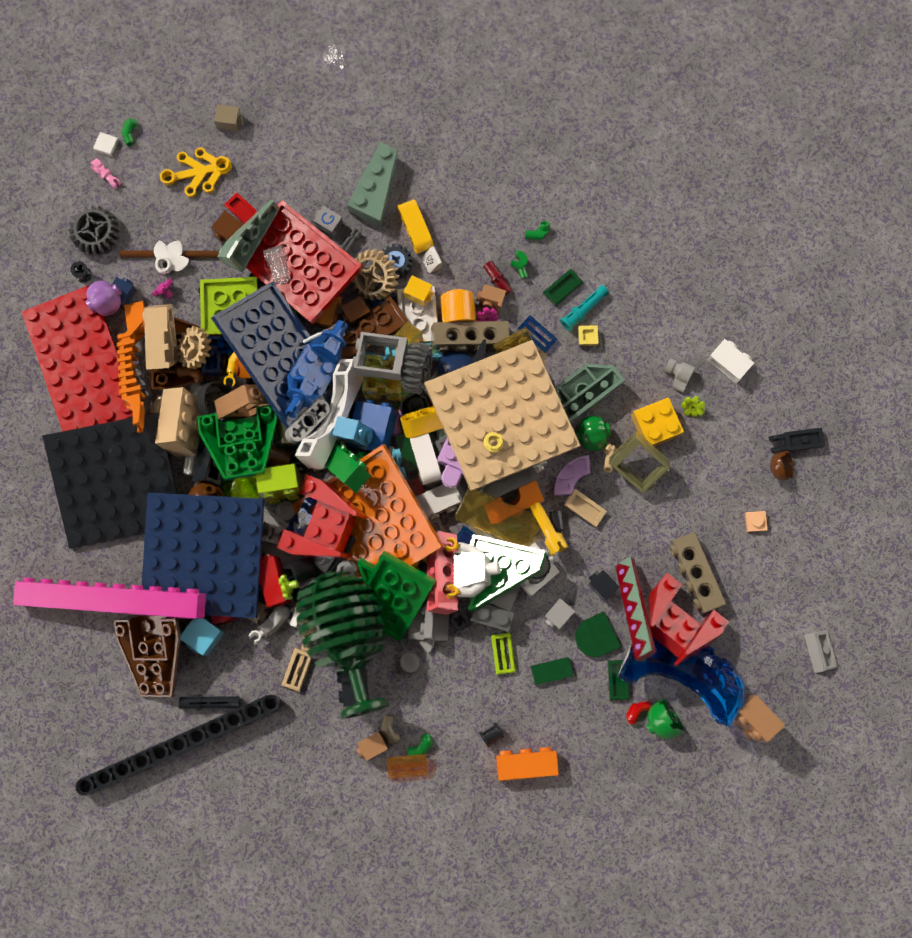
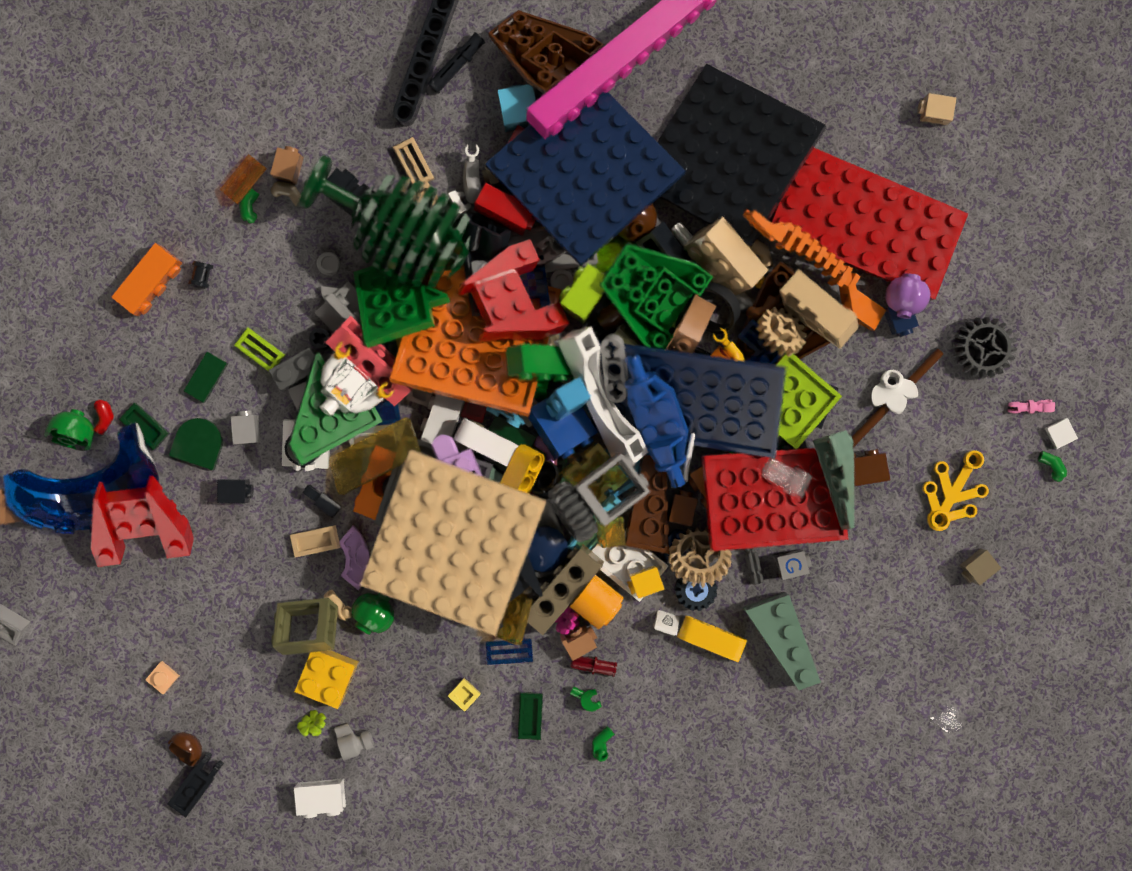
camera: 135 degrees right, 10 degrees up
black bush [70,261,92,283] -> none
dark pink plant [152,278,173,299] -> none
red tile [224,192,258,224] -> none
lime plant [279,575,299,600] -> none
light grey tile [337,560,357,577] -> none
light yellow plate [484,432,504,453] -> none
yellow piece [530,502,568,556] -> none
sand green wedge [555,364,625,424] -> none
teal pin [559,285,609,332] -> none
tile [615,556,656,662] -> none
dark tan brick [669,532,726,614] -> none

